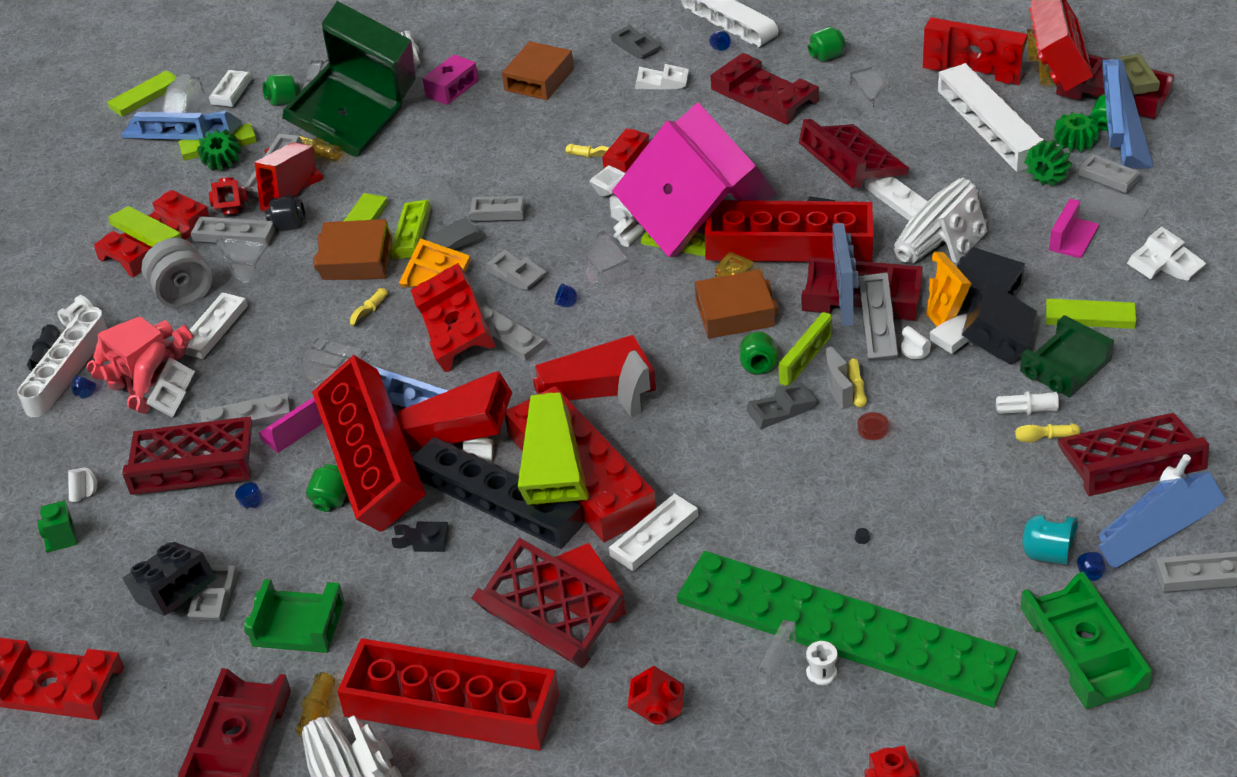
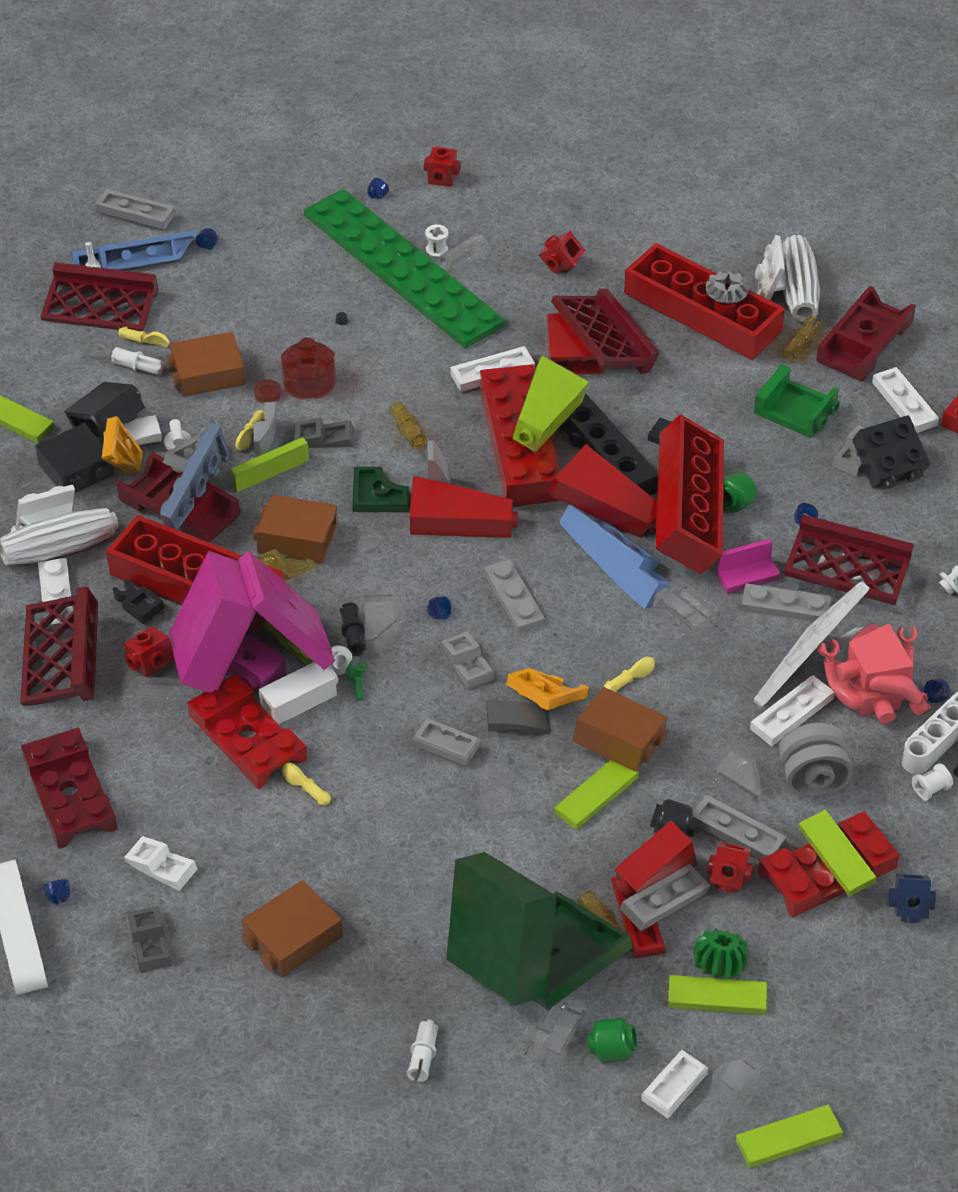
camera: 160 degrees left, 5 degrees up
medium blue wedge [121,111,242,140] -> none
lime tile [390,199,432,259] -> none
red piece [410,263,496,372] -> none
dark pink brick [422,54,479,105] -> none
white slope [589,165,625,196] -> none
green head [739,332,778,375] -> none
dark green panel [1020,315,1114,398] -> none
green piece [1020,572,1153,710] -> none
teal helmet [1022,514,1079,566] -> none
none -> red brick [124,626,175,677]
none -> dark orange brick [167,331,246,397]
none -> clear red brick [281,337,336,400]
none -> black pin [340,602,366,656]
none -> green hand [345,660,367,701]
none -> dark green tile [352,467,409,512]
none -> clear blue hinge [367,178,389,200]
none -> clear yellow pin [389,402,426,449]
none -> light grey gear [706,270,749,303]
none -> white tile [754,582,870,707]
none -> white plate [872,367,939,433]
none -> dark blue brick [889,873,936,923]

